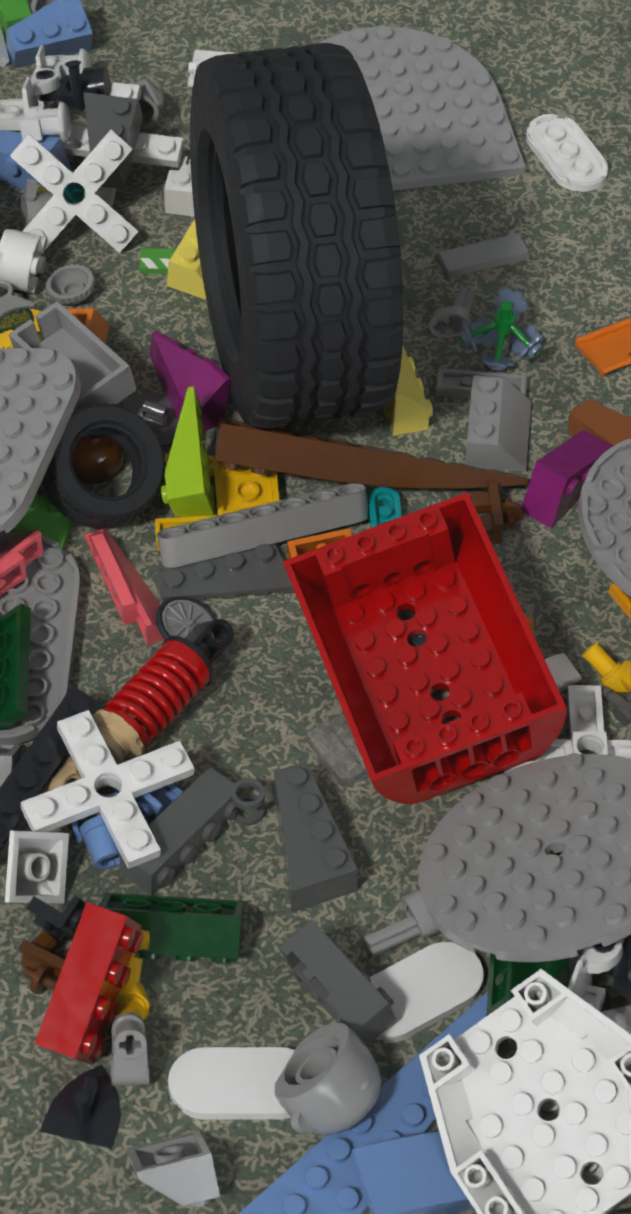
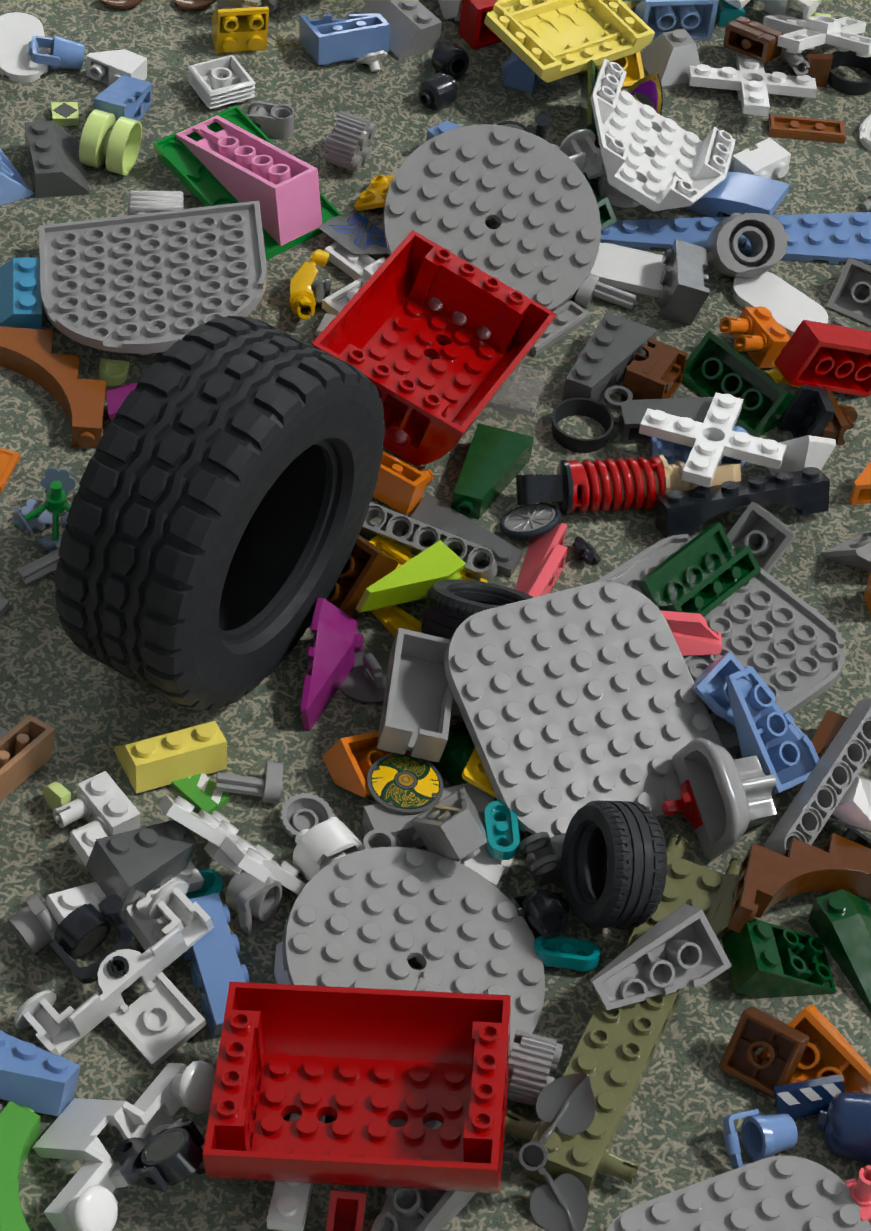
camera: 140 degrees left, 5 degrees down
none -> light grey piece [215,761,283,804]
none -> dark green slope [451,423,534,519]
none -> light grey tile [529,300,591,357]
none -> black tyre [552,397,614,453]
none -> black plant [572,537,601,564]
none -> reddish brown piece [621,337,688,401]
none -> orange brick [719,306,790,368]

